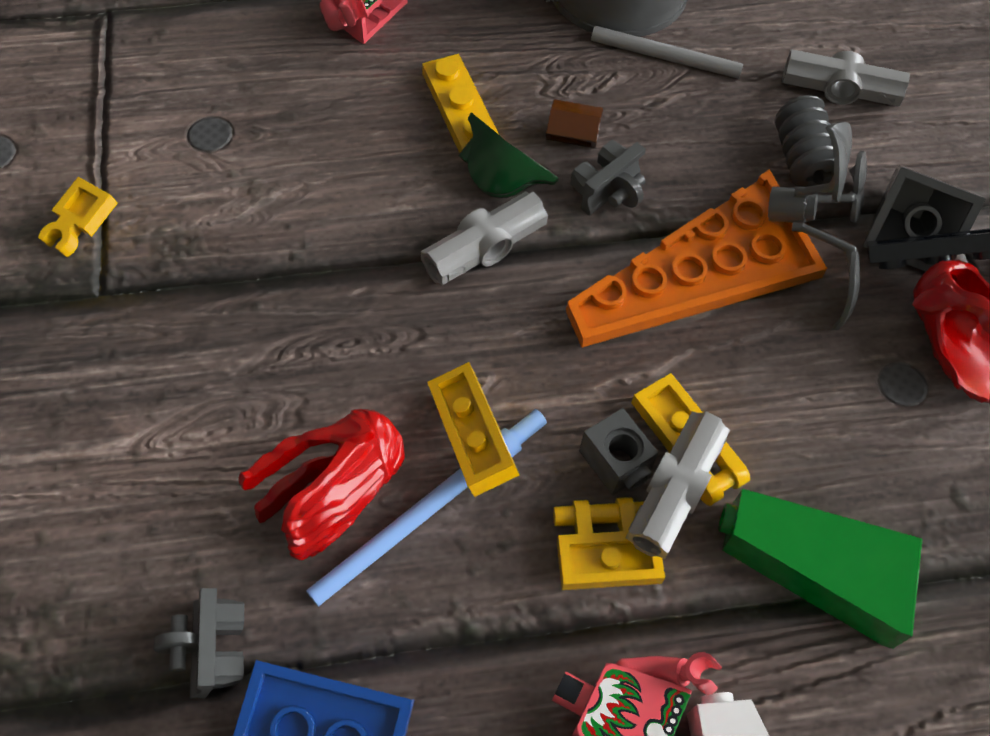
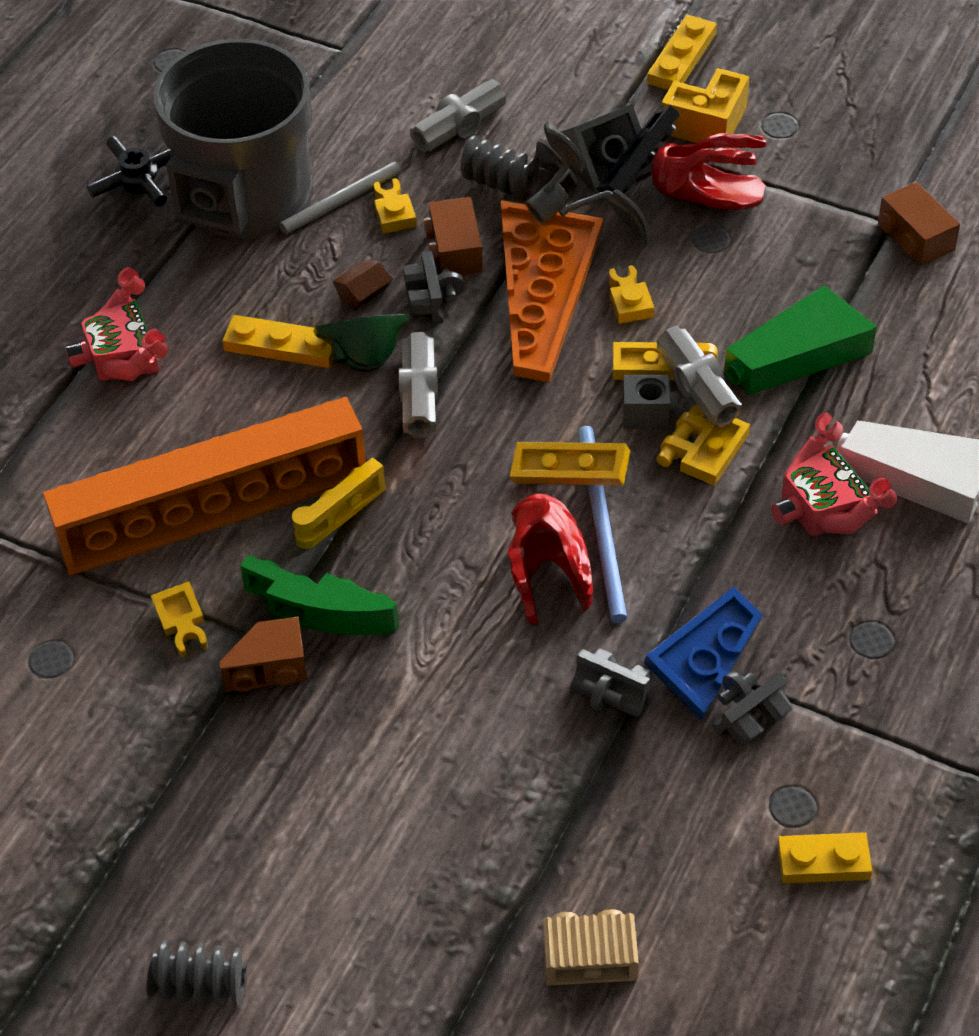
camera: 50 degrees left, 10 degrees down
none -> orange brick [43,396,366,576]
none -> dark orange slope [220,617,307,692]
none -> green slope [240,554,399,635]
none -> yellow plate [292,457,386,549]
none -> yellow plate [374,178,417,234]
none -> dark orange brick [423,197,483,275]
none -> yellow plate [609,265,655,324]

